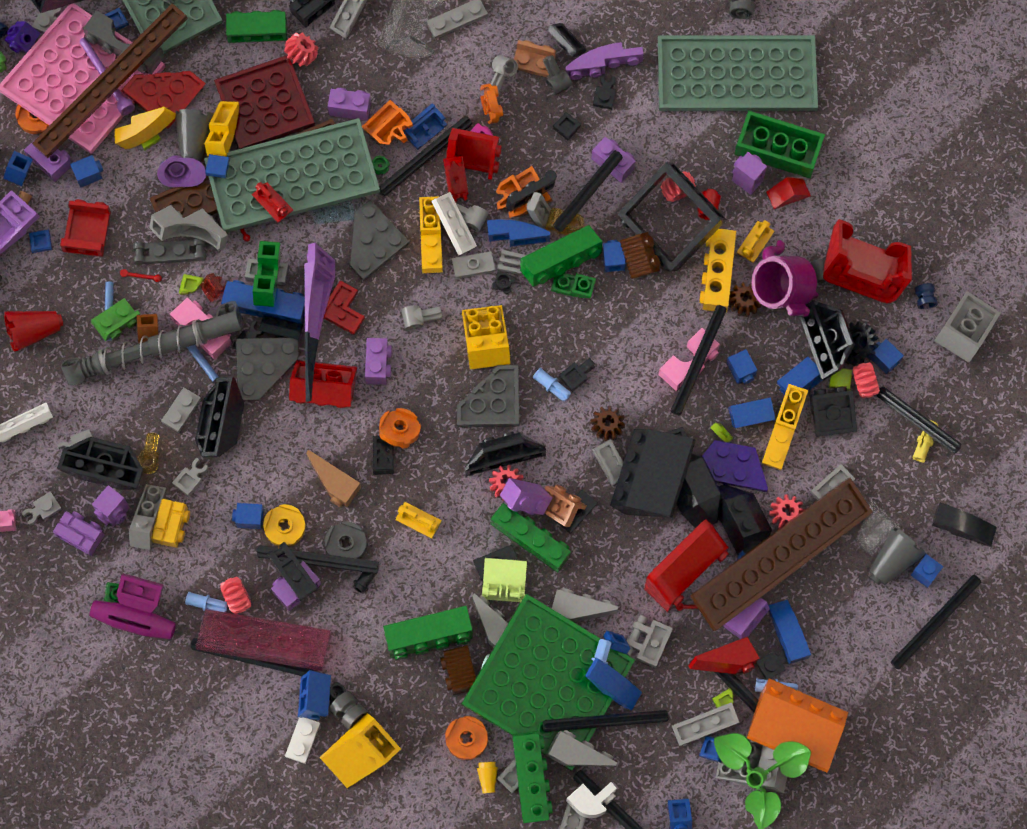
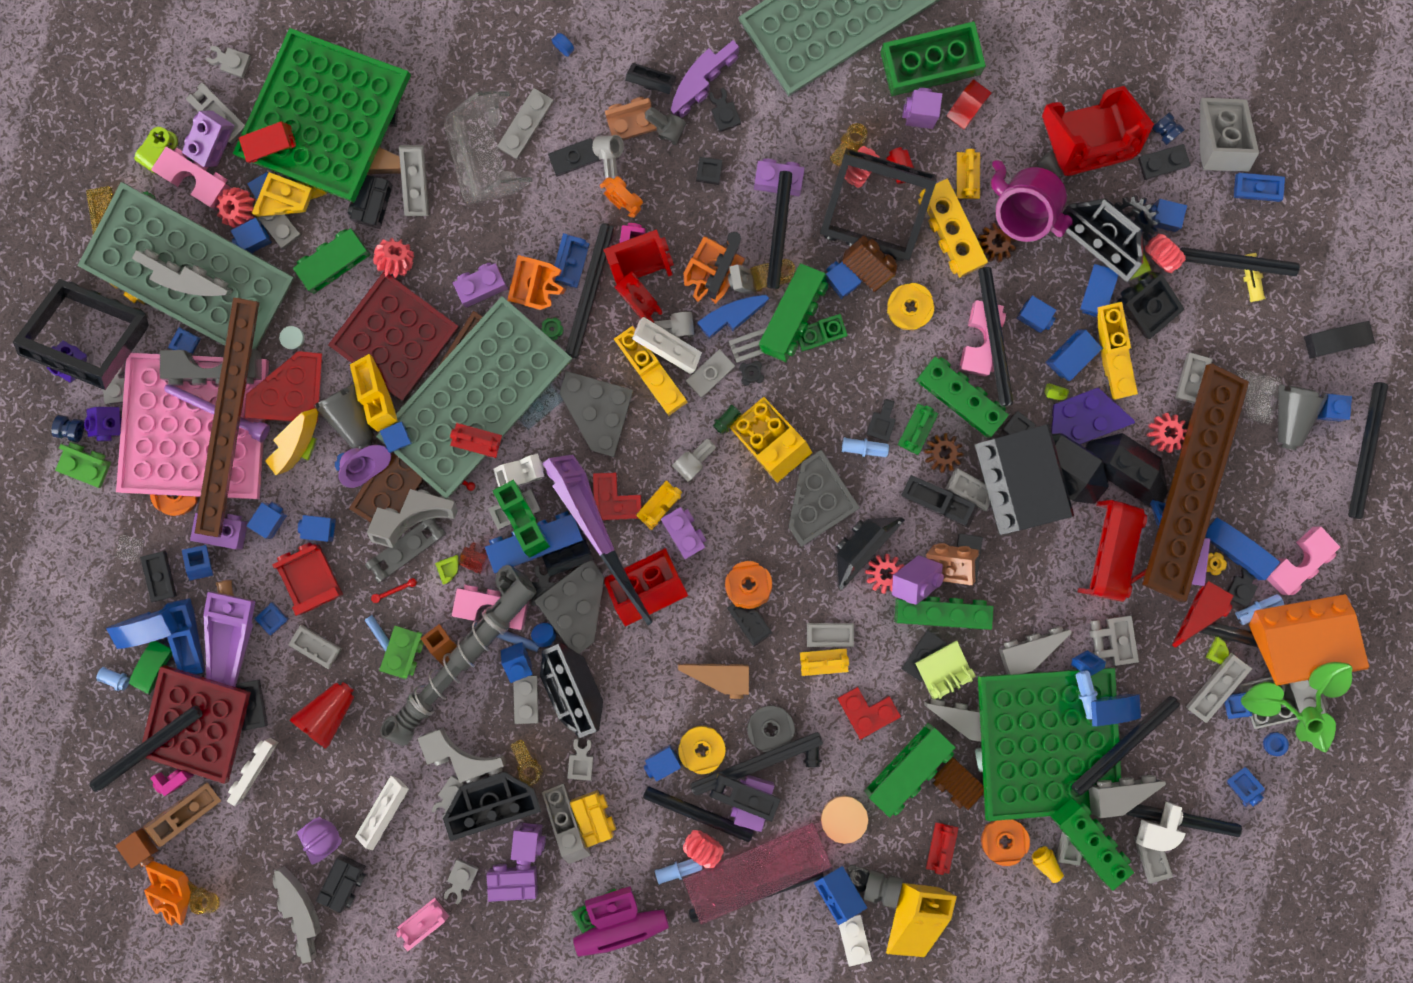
camera: 30 degrees left, 15 degrees up
none -> light aqua tile [279,326,305,350]
none -> light grey plate [288,625,342,669]
none -> blue brick [298,515,336,542]
none -> light grey arch [418,727,507,784]
none -> white brick [493,454,544,487]
none -> blue brick [500,642,533,683]
none -> blue tile [531,623,556,647]
none -> black plate [548,138,600,177]
none -> yellow hinge [636,480,682,530]
none -> black axle [643,786,754,842]
none -> dark green pin [713,405,742,435]
none -> light grey tile [807,623,854,647]
none -> light nougat tile [821,795,868,844]
none -> clear yellow axle [830,123,868,166]
none -> red plate [837,687,901,740]
none -> yellow plate [887,283,934,330]
none -> green hinge [898,404,939,455]
none -> black slope [901,475,978,528]
none -> green brick [915,356,1009,438]
none -> red hinge [926,822,959,875]
none -> black plate [1138,144,1191,180]
none -> yellow plate [1206,552,1227,575]
none -> blue plate [1234,173,1285,202]
none -> blue tile [1263,732,1289,756]
none -> bright pink arch [1267,527,1340,595]

